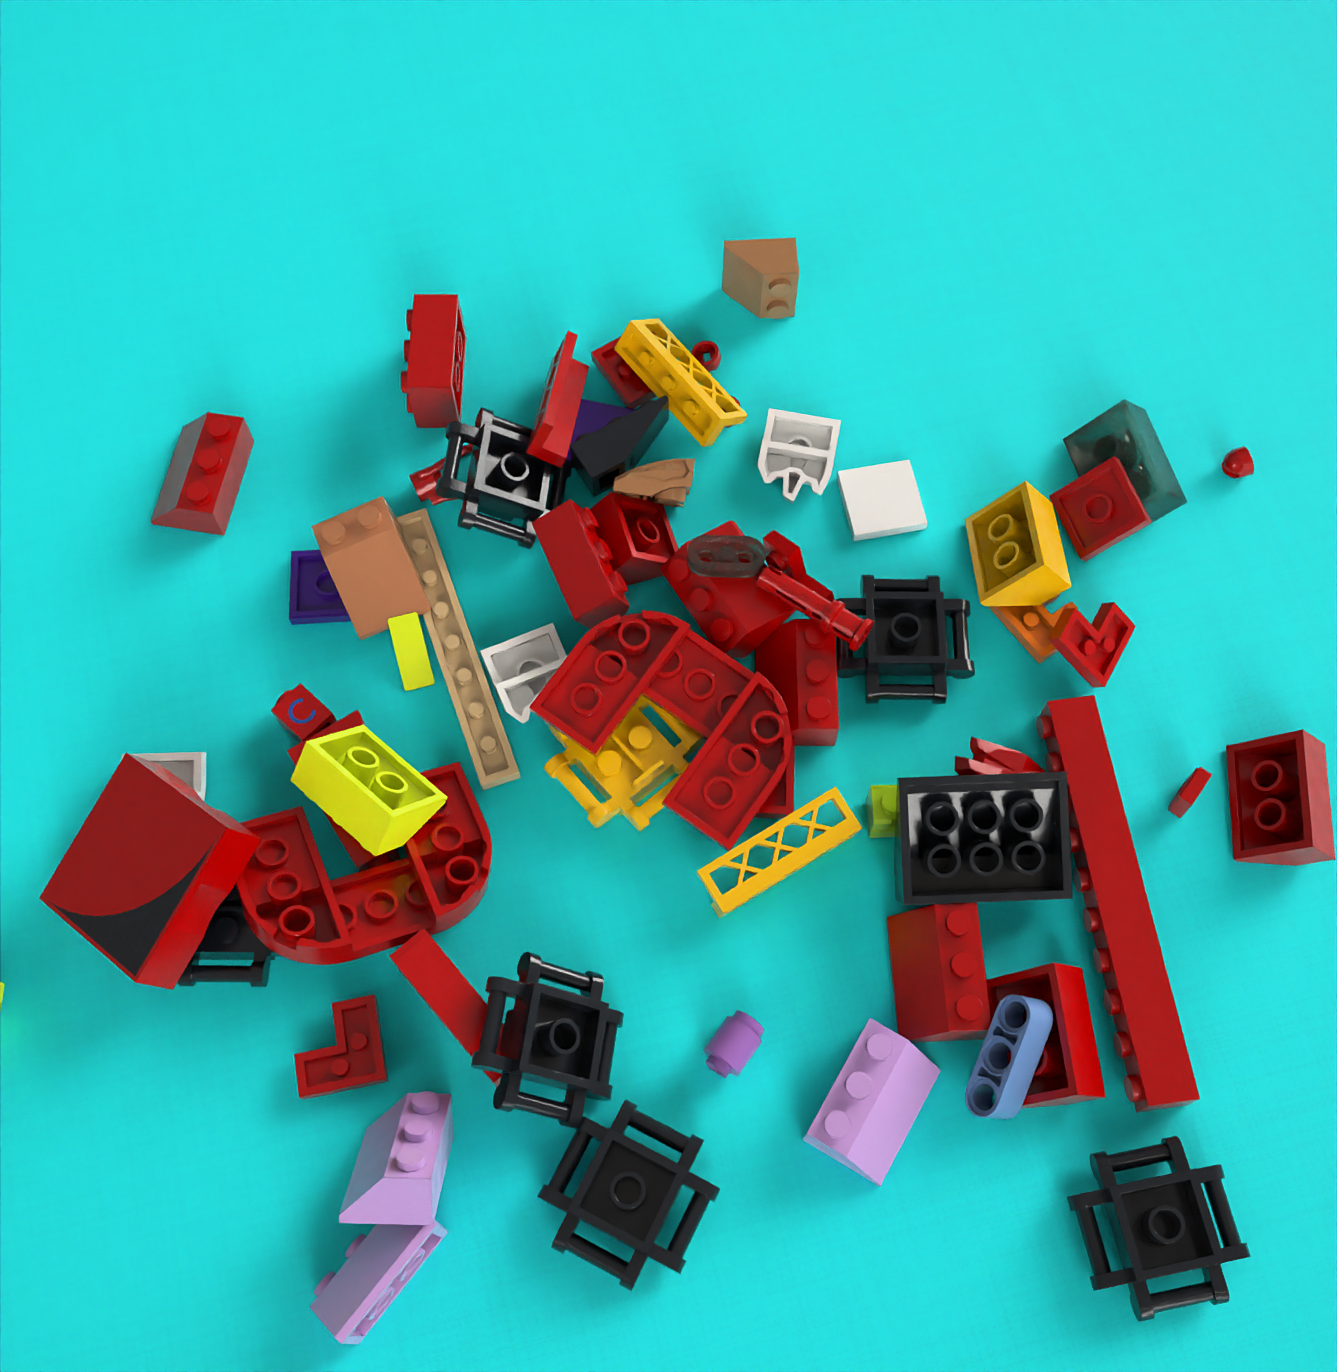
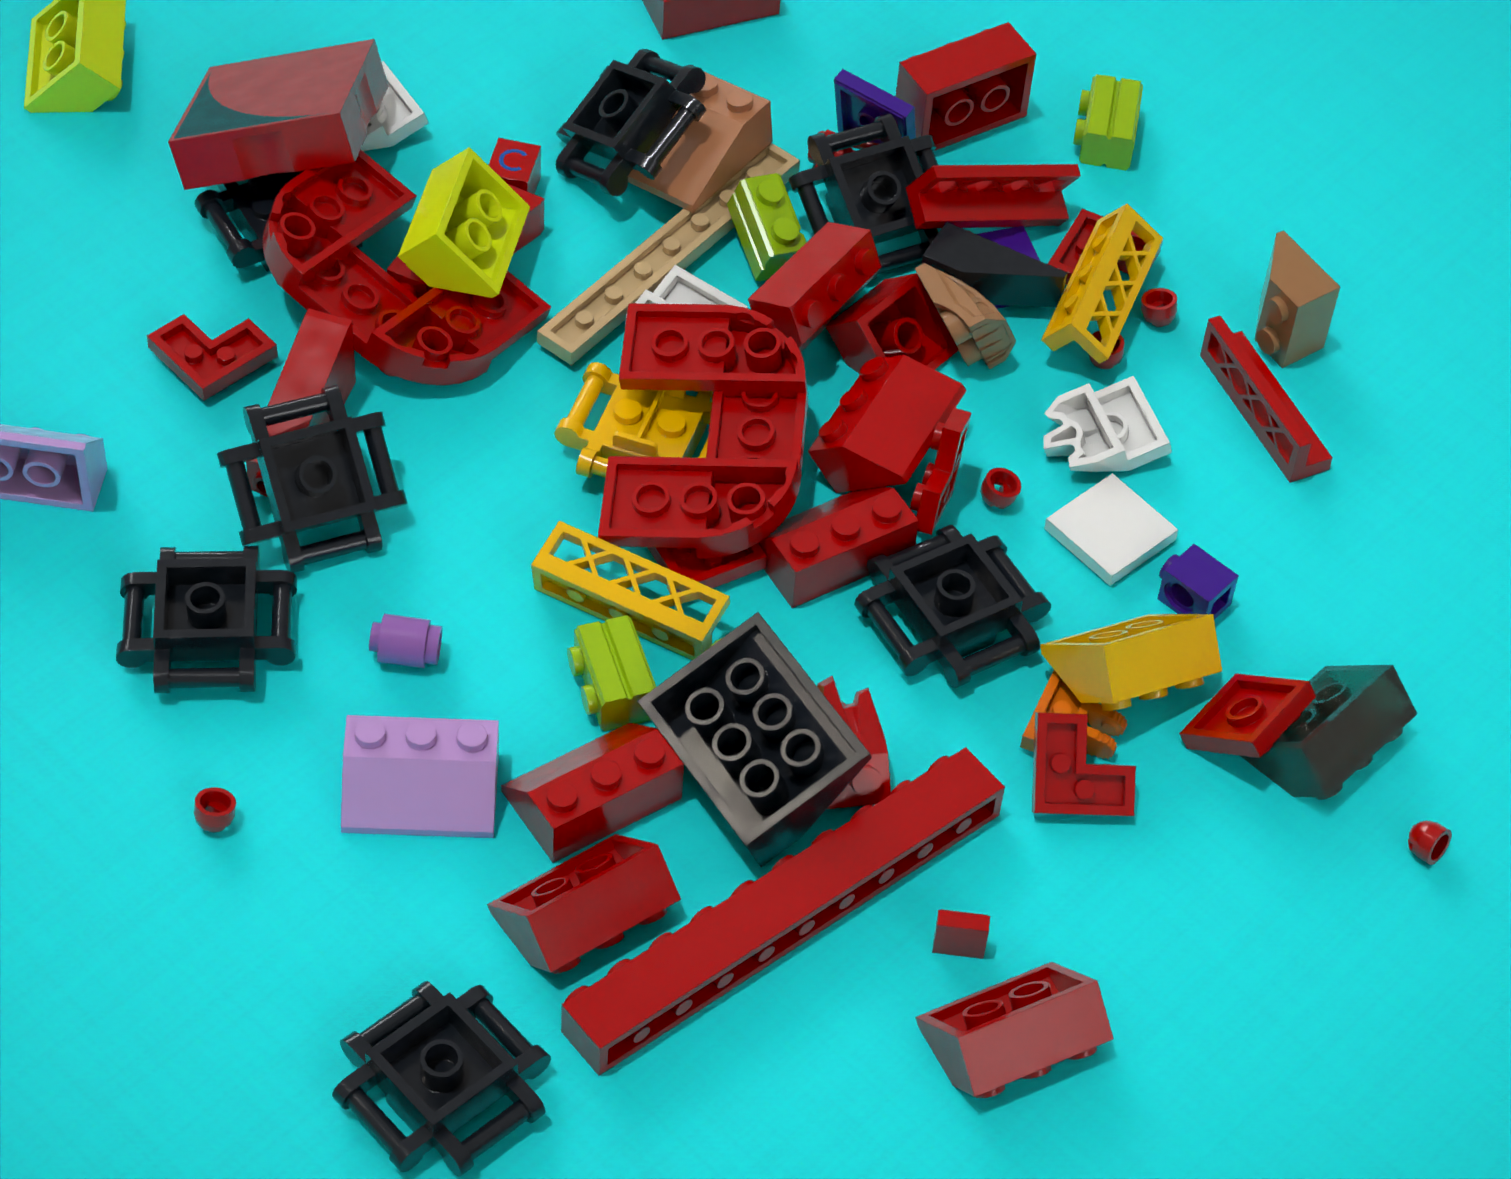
camera: 55 degrees right, 15 degrees down
lavender slope [339,1091,453,1225] -> none
neon yellow sticker [388,612,435,691] -> none
clear smoke plate [686,535,766,578] -> none
red pin [757,564,874,652] -> none
medium blue beam [965,994,1053,1120] -> none
none -> red hinge [194,787,236,833]
none -> black brick [555,49,707,197]
none -> lime brick [567,615,656,731]
none -> lime brick [727,173,807,281]
none -> dark purple tile [834,69,916,144]
none -> red hinge [980,468,1021,509]
none -> lime brick [1073,74,1143,171]
none -> dark purple brick [1157,544,1239,620]
none -> red fence [1200,315,1333,483]

